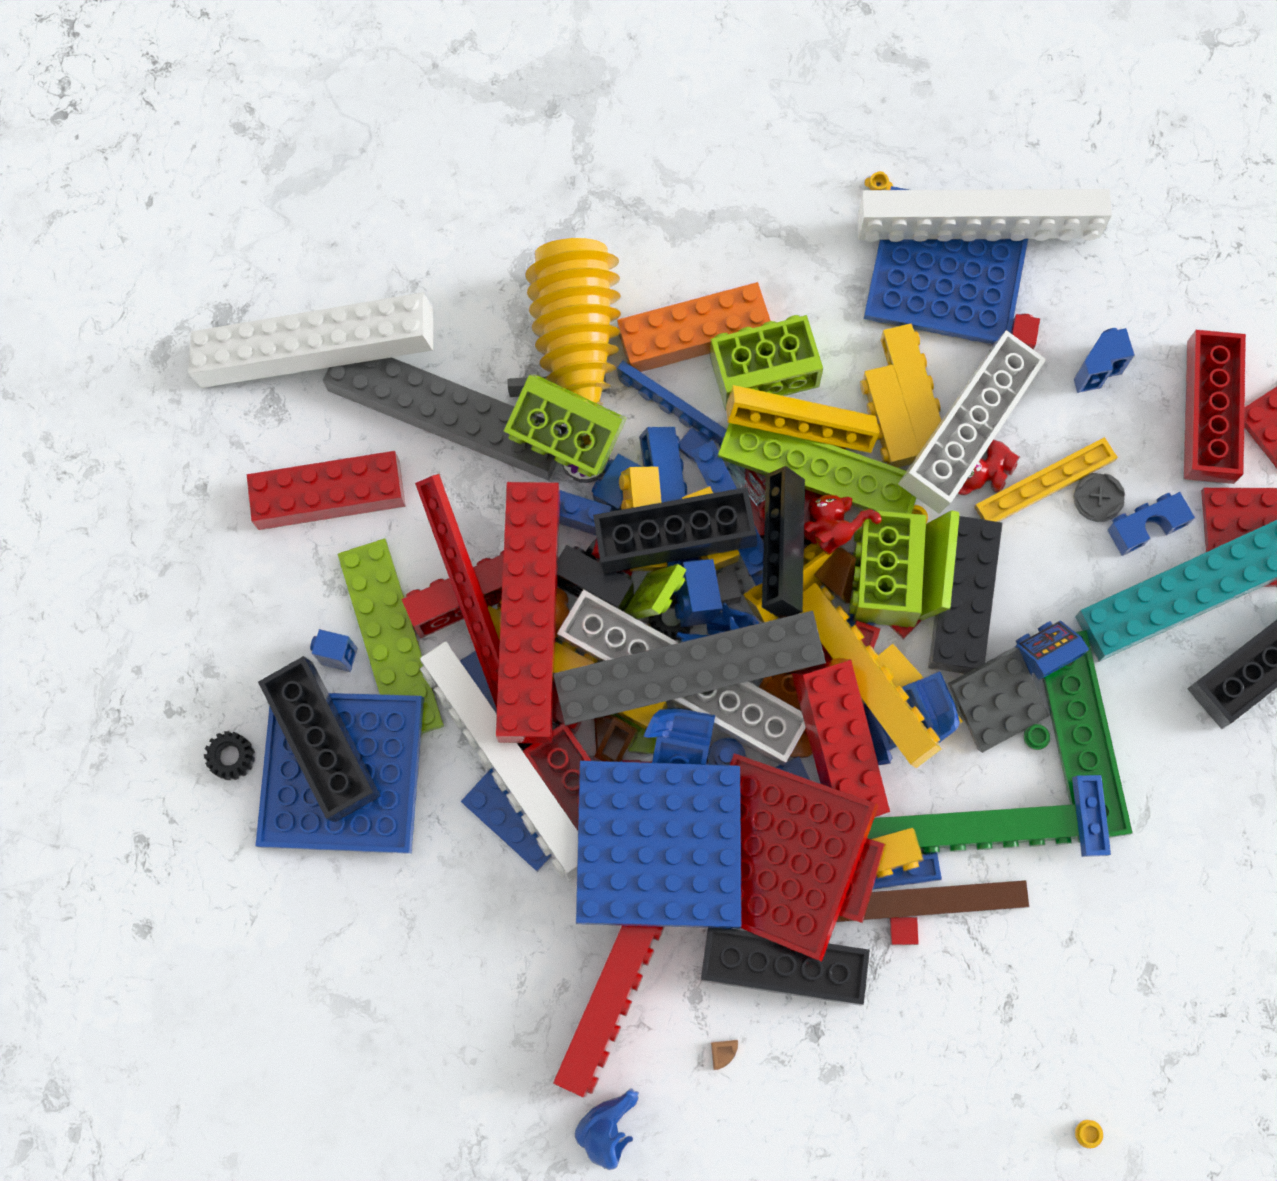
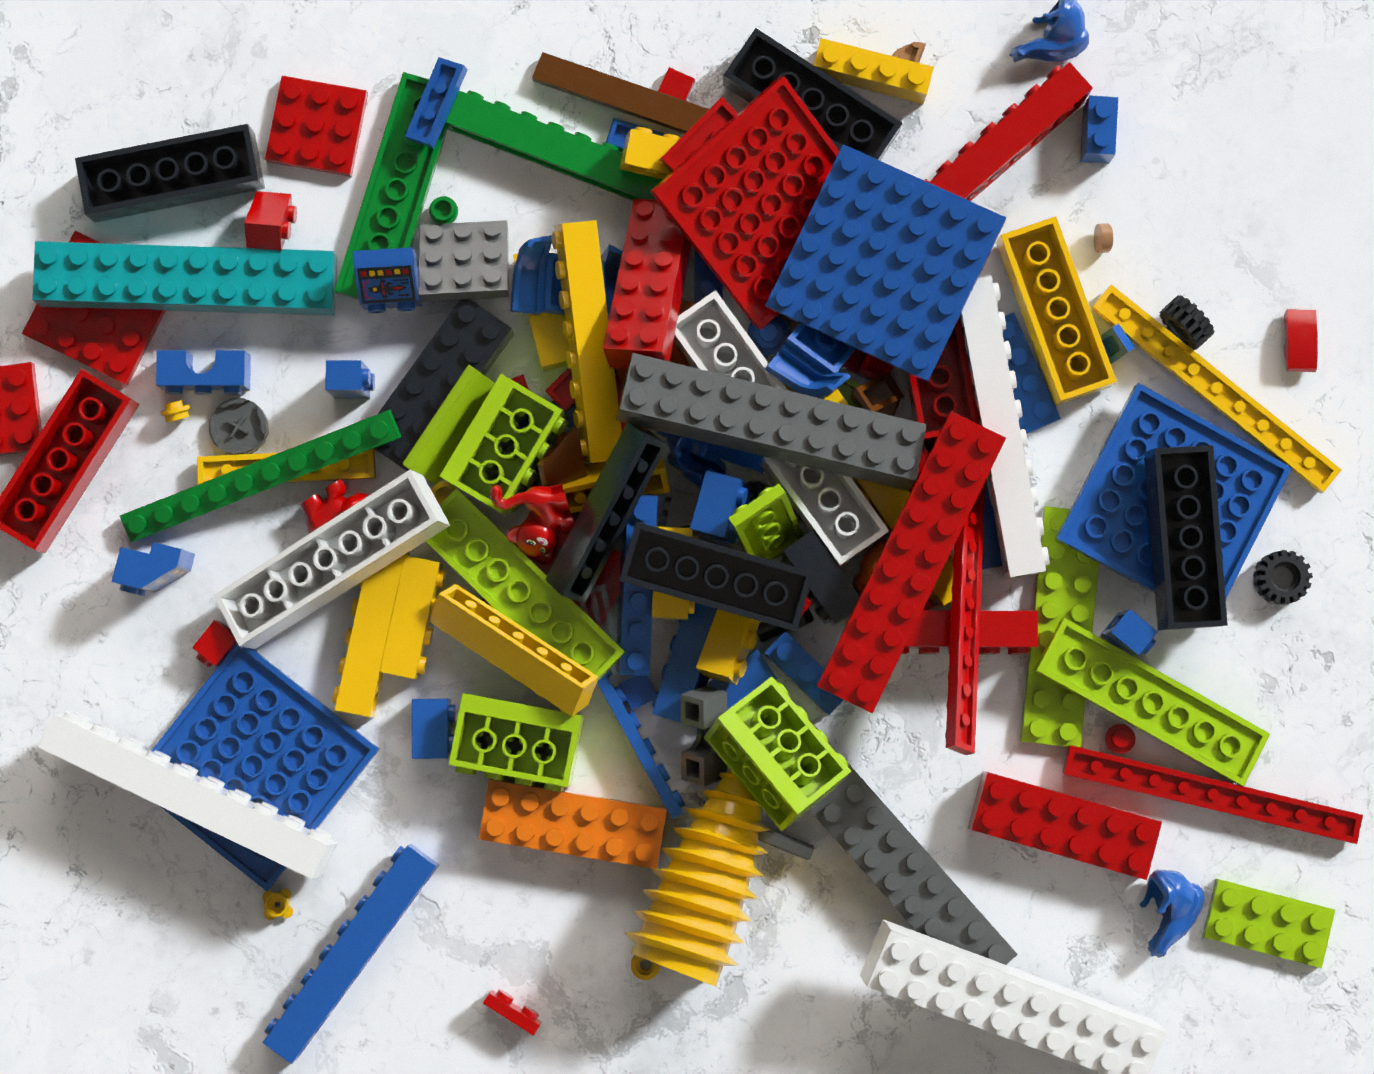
camera: 155 degrees left, 10 degrees up
none -> green plate [119,409,402,543]
none -> yellow plate [160,400,190,422]
none -> red brick [244,191,297,251]
none -> blue brick [262,844,439,1064]
none -> red plate [265,75,368,177]
none -> blue brick [325,360,375,399]
none -> blue brick [412,698,456,759]
none -> red plate [483,989,542,1036]
none -> dark grey arch [681,685,728,787]
none -> yellow brick [814,38,934,104]
none -> yellow brick [996,216,1117,406]
none -> lime plate [1034,618,1270,786]
none -> red plate [1062,745,1363,844]
none -> blue brick [1080,95,1118,164]
none -> yellow plate [1091,284,1342,494]
none -> medium nougat tile [1094,223,1113,253]
none -> plate [1100,323,1135,364]
none -> red plate [1105,724,1136,754]
none -> blue piece [1139,869,1205,958]
none -> black tyre [1159,295,1215,350]
none -> lime plate [1202,878,1335,968]
none -> red slope [1283,309,1318,372]

